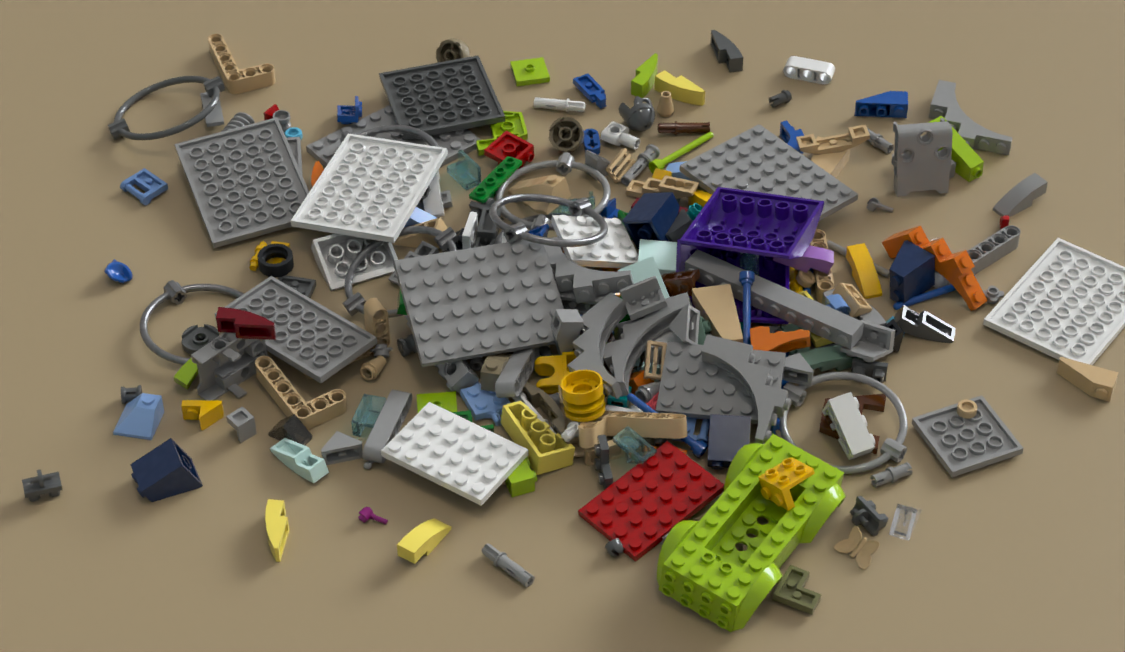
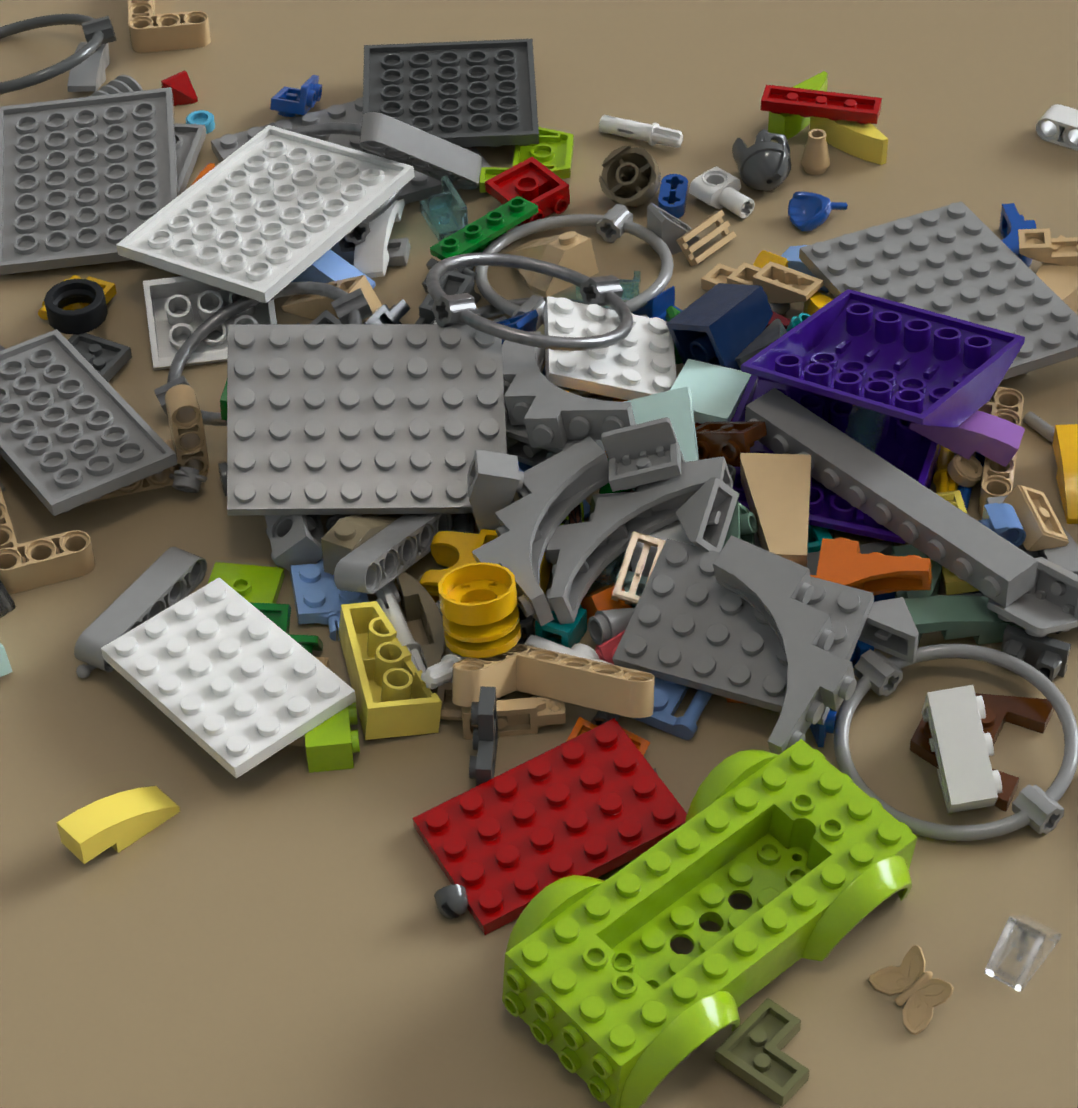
camera: 15 degrees right, 0 degrees up
light grey wheel [273,110,291,134] -> none
light grey slope [321,431,363,465] -> none
clear light blue panel [351,394,386,437] -> none
magenta hand [358,507,388,525] -> none
tan cone [360,355,387,380] -> none
dark tan cylinder [436,38,470,63] -> none
white plate [462,211,478,249] -> none
light grey axle [481,544,535,587] -> none
lime plate [510,57,550,86] -> none
blue hinge [573,74,607,109] -> none
clear light blue slope [613,426,657,464] -> none
light grey pin [621,144,660,186] -> none
blue piece [627,393,708,458] -> none
lime piece [648,132,714,173] -> none
reddish brown axle [658,121,710,135] -> none
dark blue slope [707,414,751,470] -> none
dark grey slope [710,30,743,73] -> none
blue piece [739,270,755,345] -> none
yellow bracket [758,457,815,511] -> none
dark grey pin [769,90,792,107] -> none
dark grey hips [850,496,888,536] -> none
light grey pin [870,462,912,488] -> none
none -> light grey beam [359,112,482,190]
none -> red plate [761,85,882,124]
none -> blue piece [788,191,848,231]

